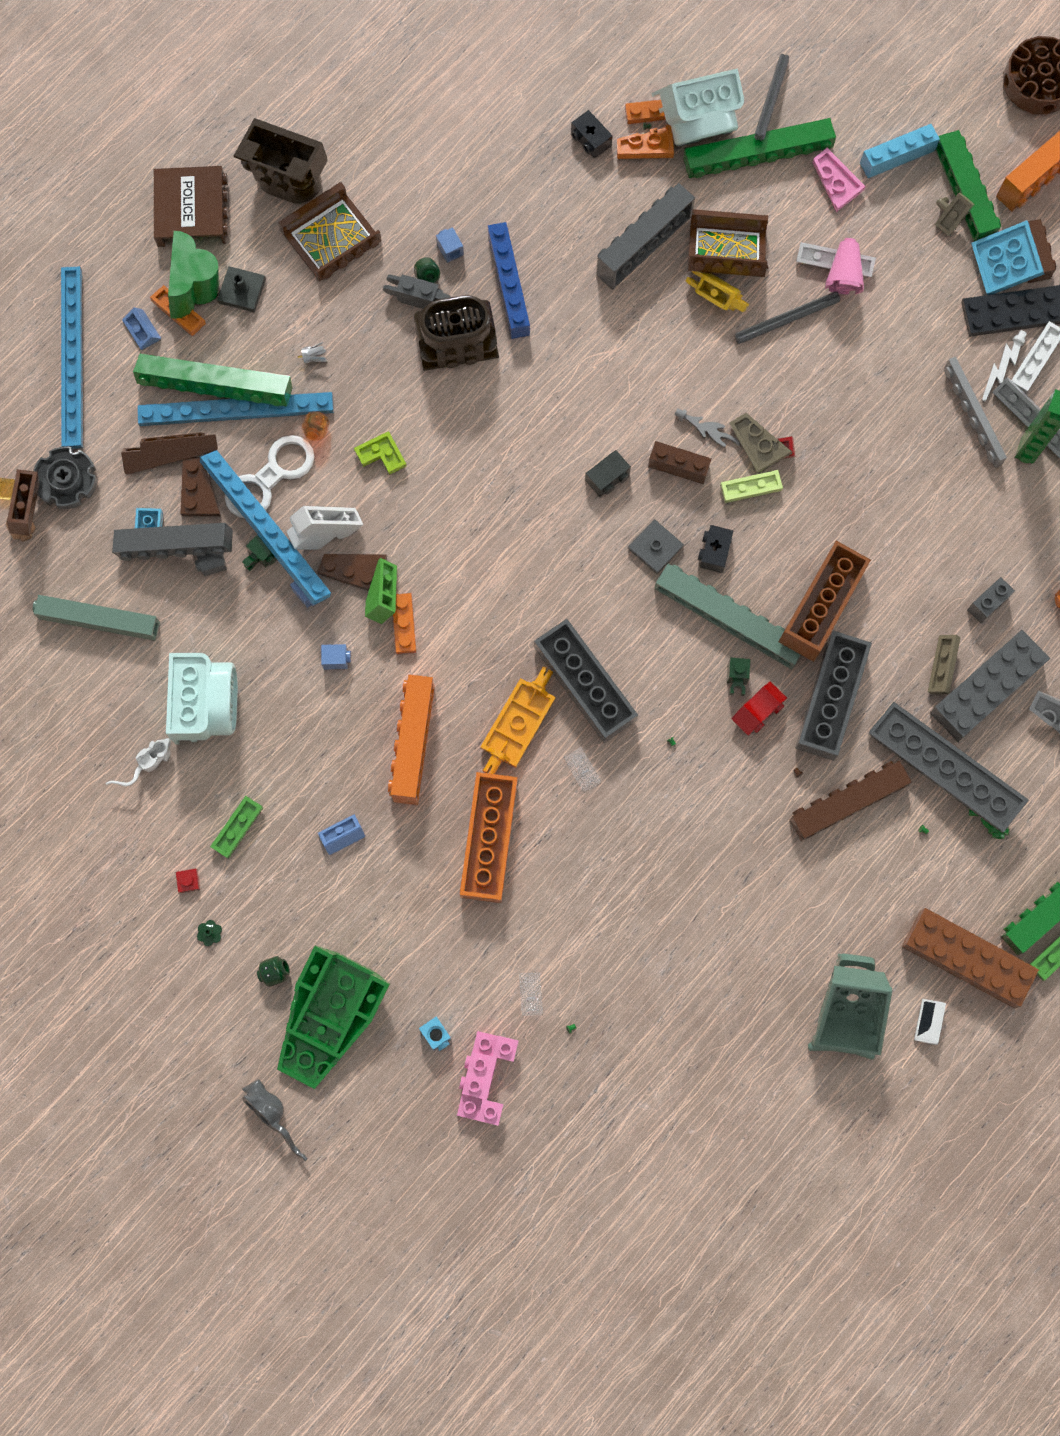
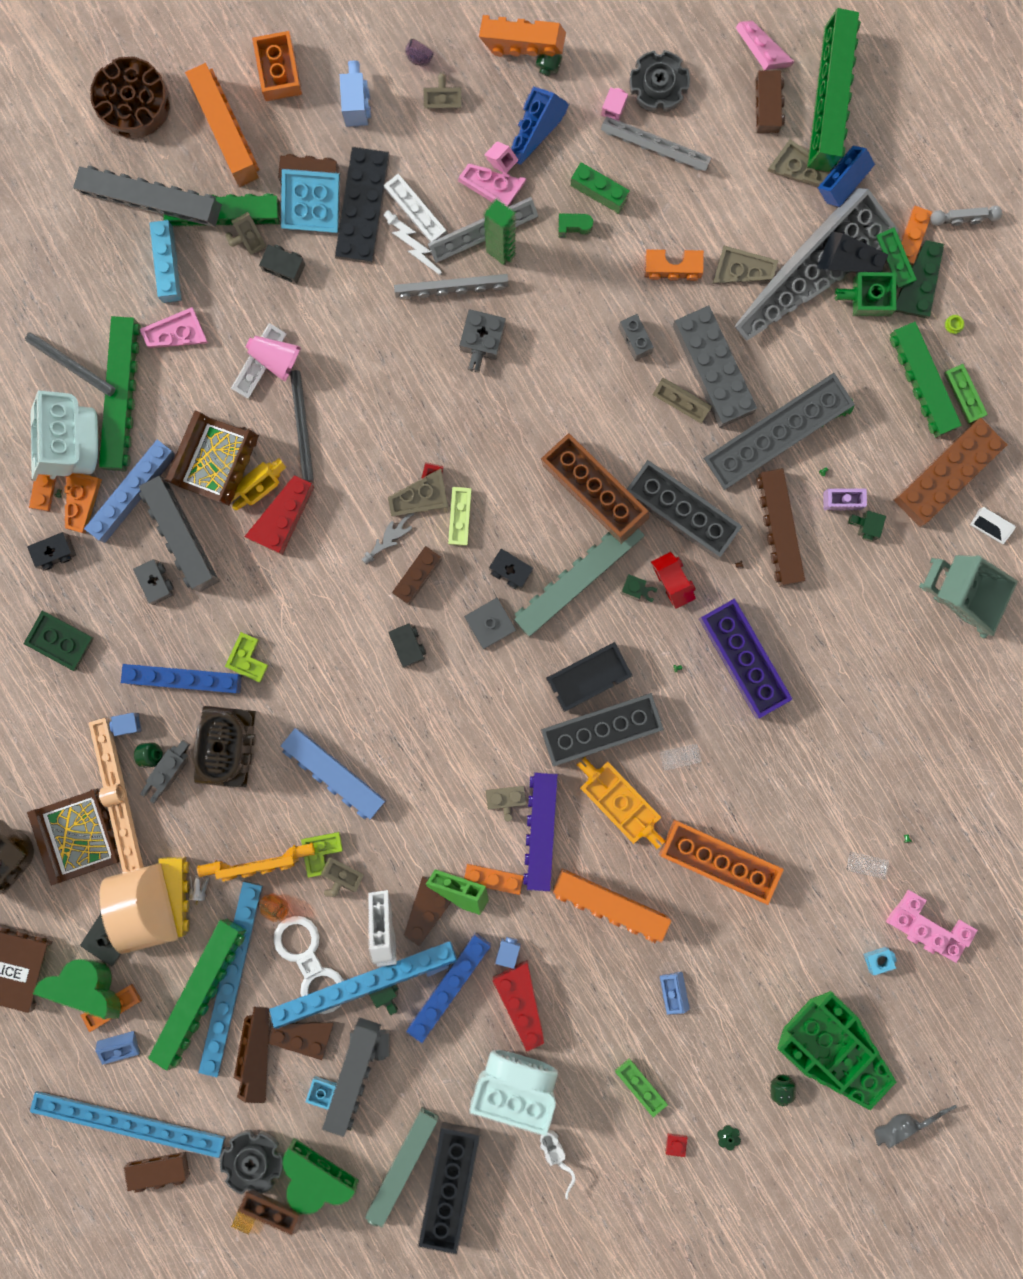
camera: 70 degrees left, 10 degrees up
none -> dark green plate [23,610,94,671]
none -> dark grey brick [73,166,222,227]
none -> medium blue brick [84,439,176,543]
none -> light nougat plate [89,718,178,954]
none -> reddish brown brick [124,1151,190,1193]
none -> dark grey brick [133,559,174,605]
none -> yellow brick [159,857,189,937]
none -> light orange plate [197,843,315,882]
none -> lime plate [225,632,269,683]
none -> red wedge [244,475,314,555]
none -> pearl dark grey brick [259,244,306,285]
none -> medium blue brick [281,728,386,820]
none -> green brick [283,1138,359,1214]
none -> dark tan plate [320,858,364,897]
none -> blue brick [406,932,491,1043]
none -> black brick [418,1122,480,1255]
none -> dark grey brick [459,309,506,373]
none -> dark tan plate [486,786,526,822]
none -> red wedge [492,960,544,1052]
none -> dark purple brick [523,772,558,891]
none -> black piece [546,642,633,712]
none -> dark purple brick [699,598,793,719]
none -> lavender brick [823,489,867,511]
none -> dark green brick [847,511,886,542]

